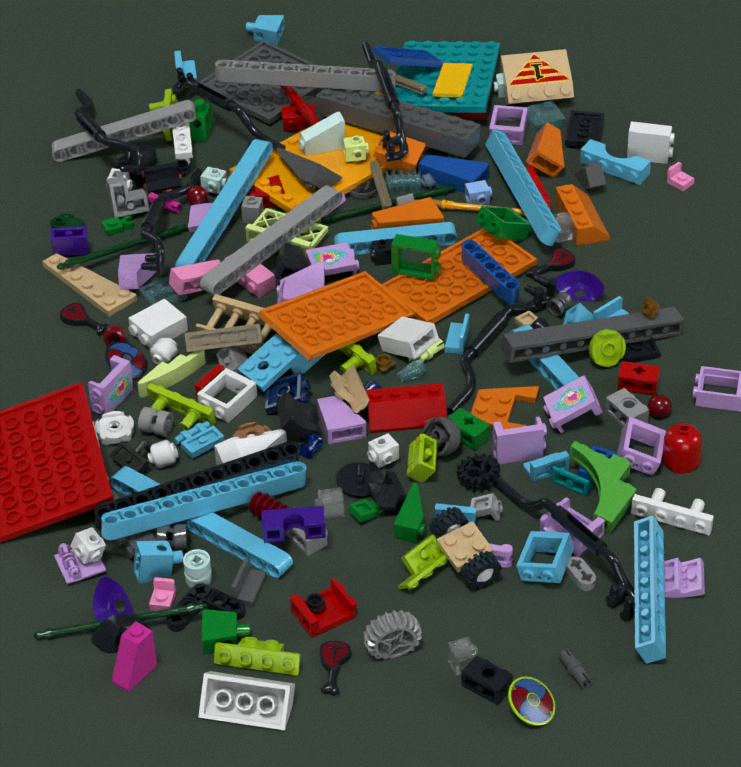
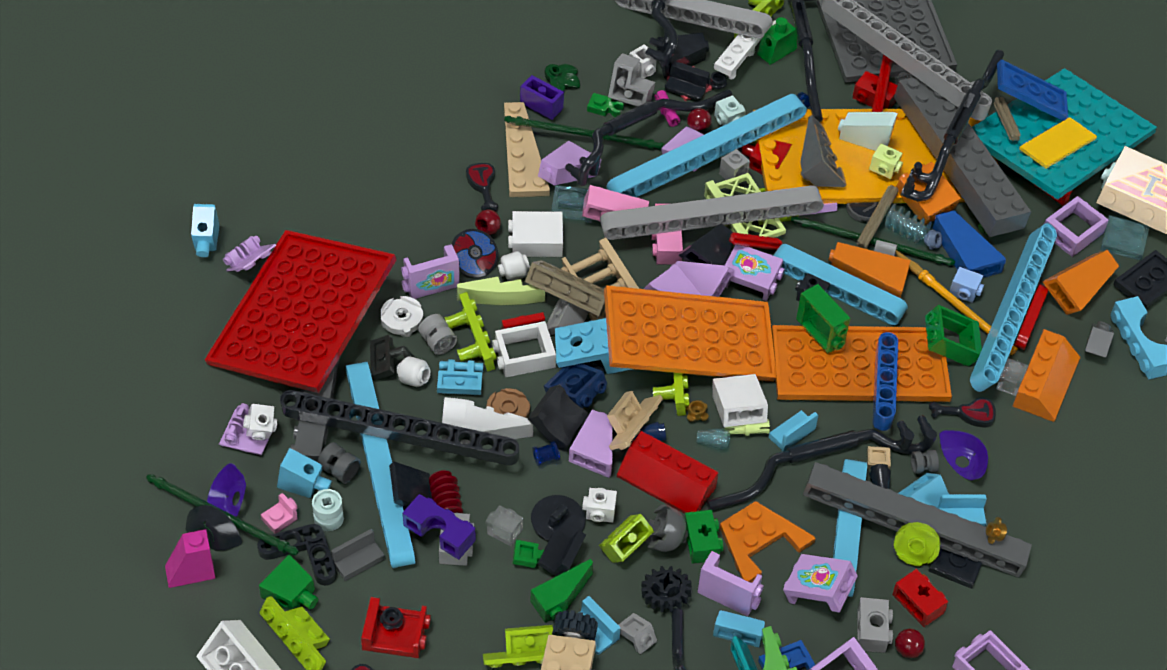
camera: 35 degrees right, 10 degrees up
medium azure beam [101,461,307,540] -> none
none -> black tile [389,461,432,507]
none -> red axle [729,232,782,250]

